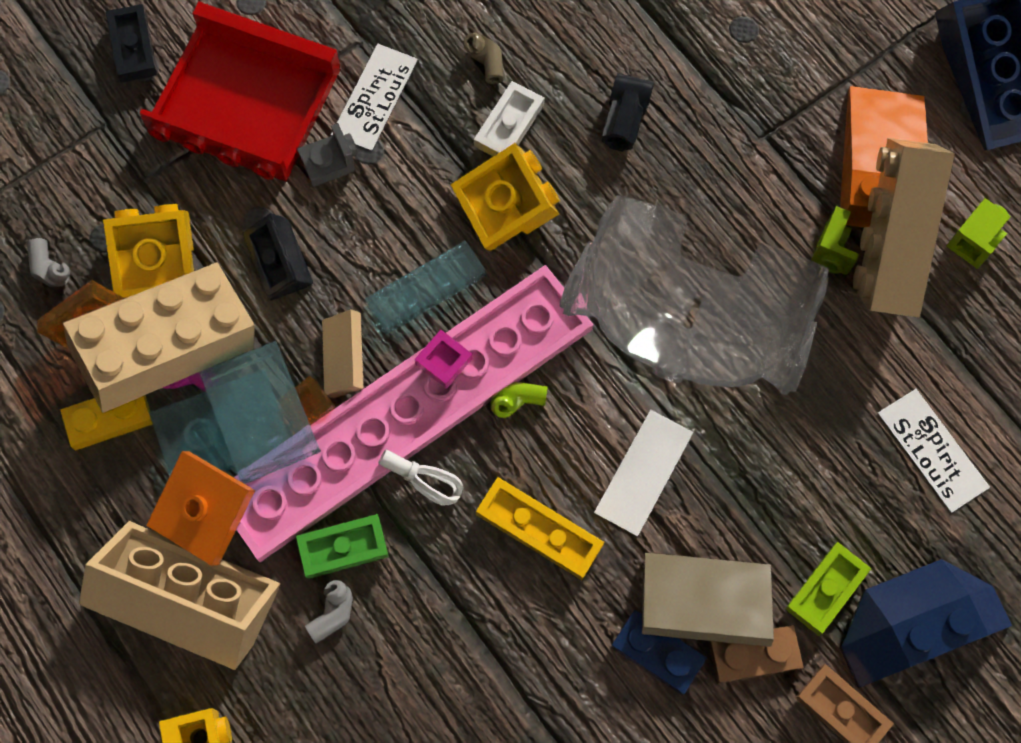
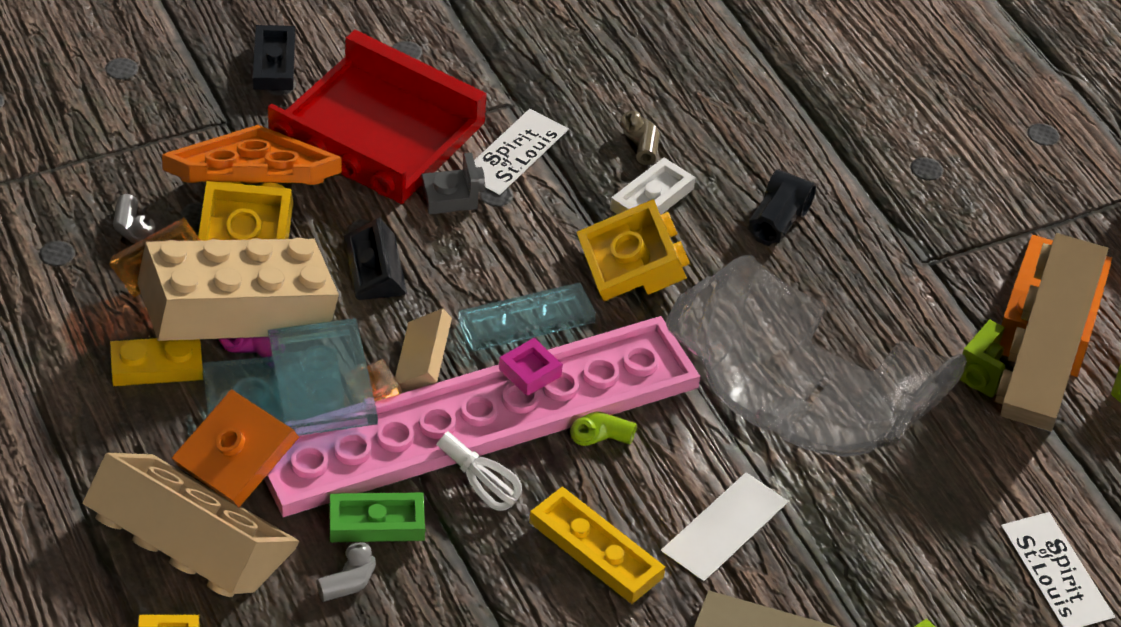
camera: 10 degrees right, 25 degrees down
none -> orange plate [162,125,342,185]

